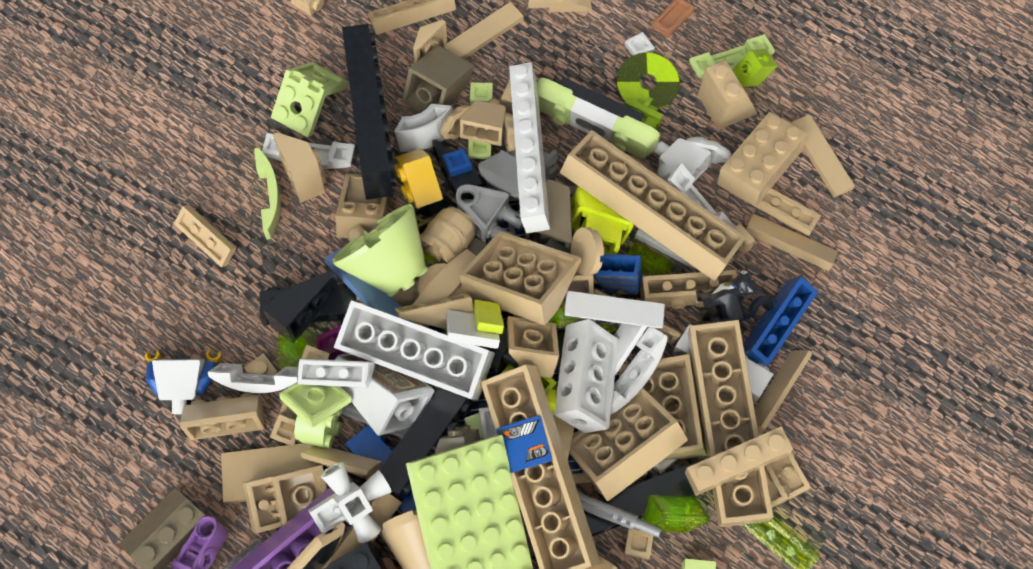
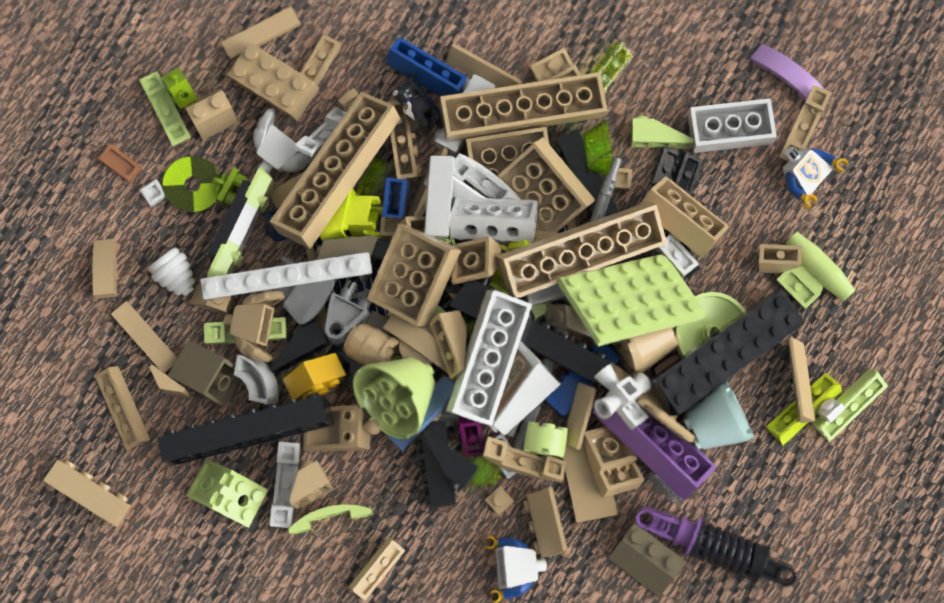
camera: 90 degrees left, 10 degrees up
white slope [208,363,299,393] -> none
yellowish green tile [279,382,351,428] -> none
white slope [297,359,375,388] -> none
blue tile [442,148,472,177] -> none
white tile [446,310,500,349] -> none
neon yellow tile [473,300,504,334] -> none
blue sticker [496,416,552,473] -> none
tan tile [571,227,604,276] -> none
tan brick [685,426,793,496] -> none
tan slope [746,213,838,271] -> none
none -> white piece [148,247,195,297]

